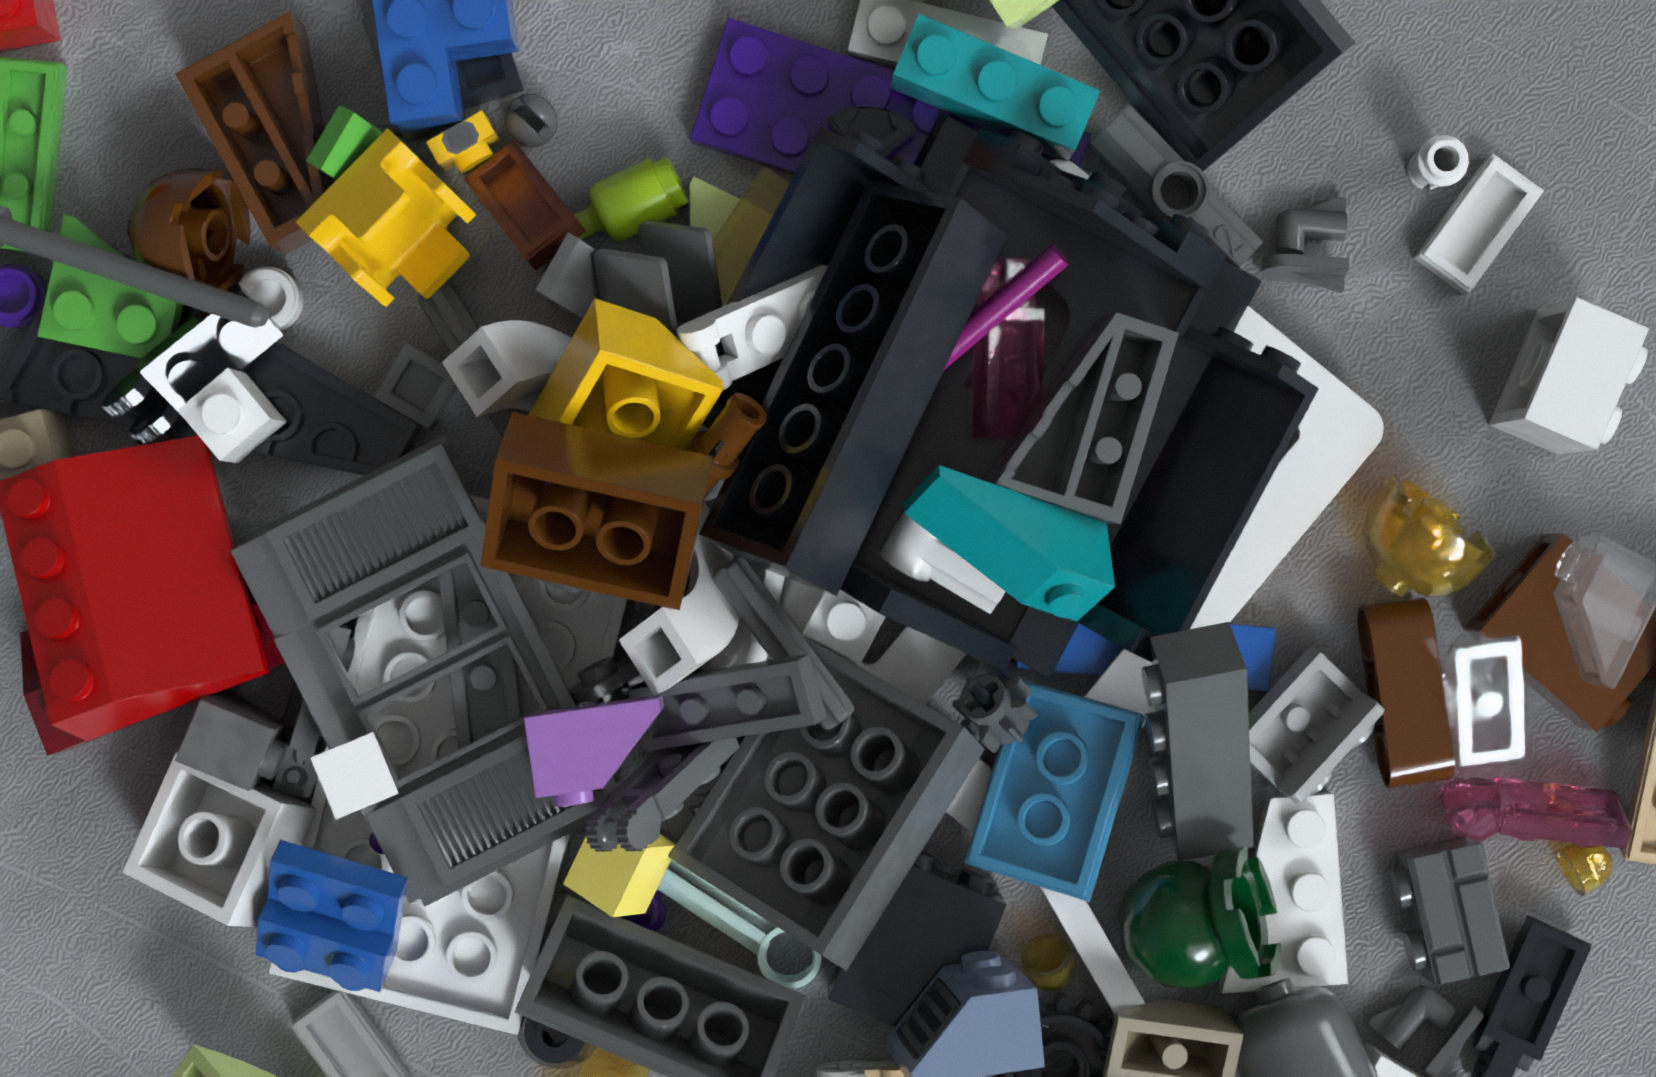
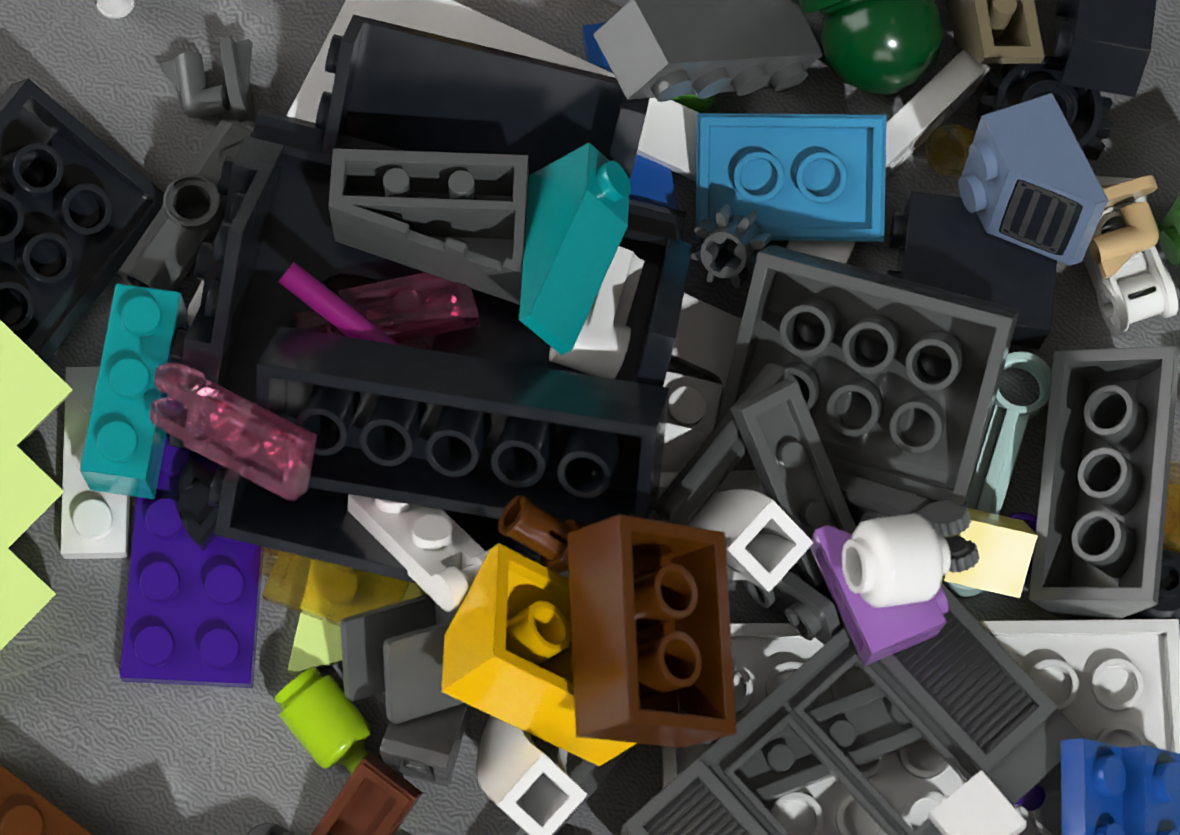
camera: 105 degrees left, 15 degrees down
none -> clear pink hinge [149,362,317,500]
none -> white head [842,514,951,608]

